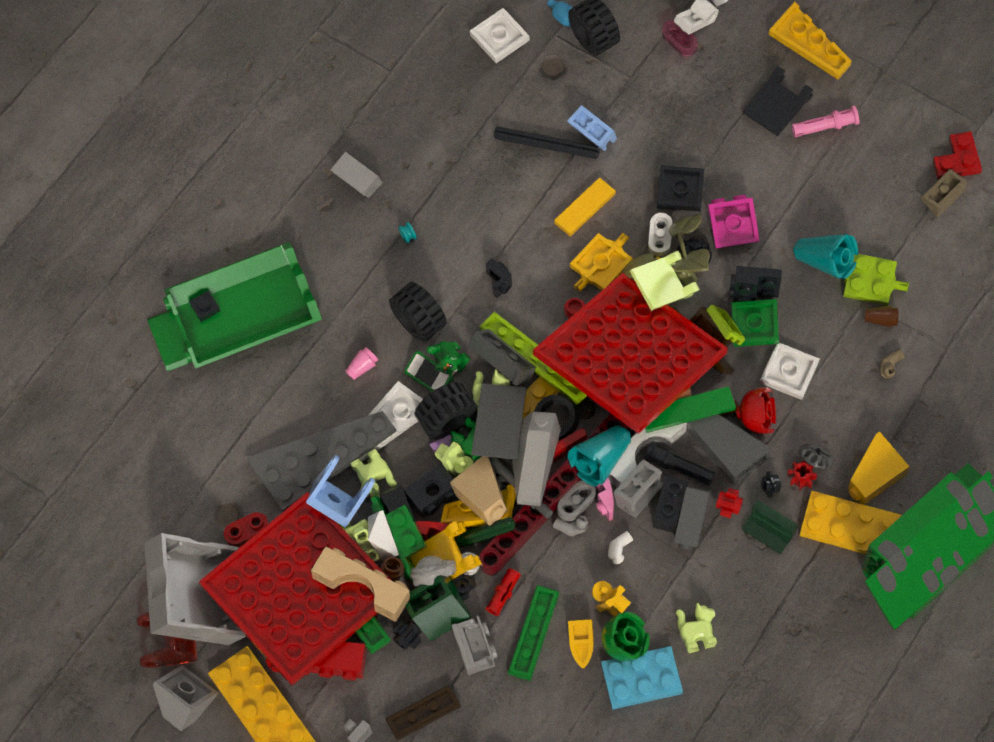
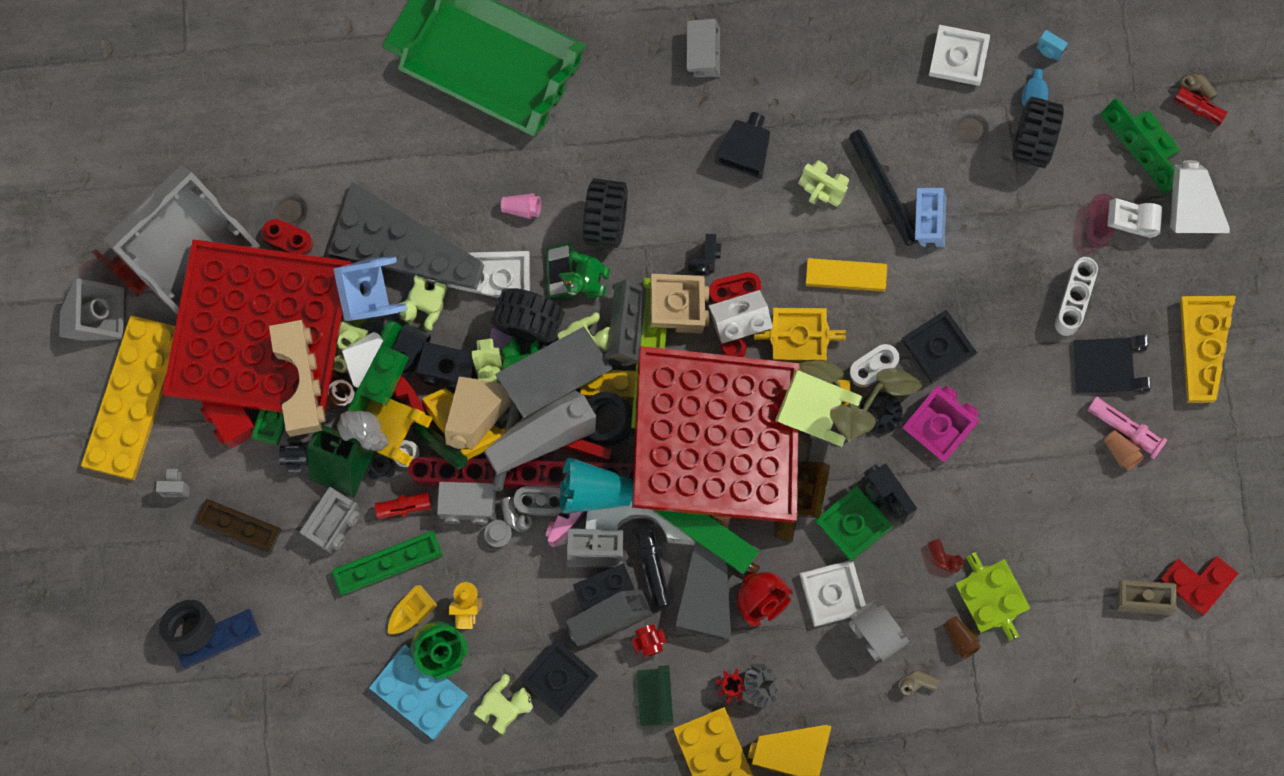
camera: 50 degrees right, 10 degrees up
black plate [189,291,220,322] -> none
teal bush [398,222,417,244] -> none
white arm [608,531,633,564] -> none
lime tile [707,304,745,345] -> none
black plate [761,471,781,498] -> none
teal cone [793,234,858,279] -> none
none -> light grey hinge [437,482,496,525]
none -> light grey plate [484,520,512,548]
none -> black plate [520,639,598,718]
none -> tan plate [650,274,710,334]
none -> red plate [709,272,762,304]
none -> white brick [709,290,773,344]
none -> black torso [715,112,770,179]
none -> yellowish green hips [798,160,849,208]
none -> light grey brick [848,597,910,662]
none -> clear red arm [927,539,964,573]
none -> white beam [1055,257,1098,336]
none -> nougat cone [1104,430,1144,471]

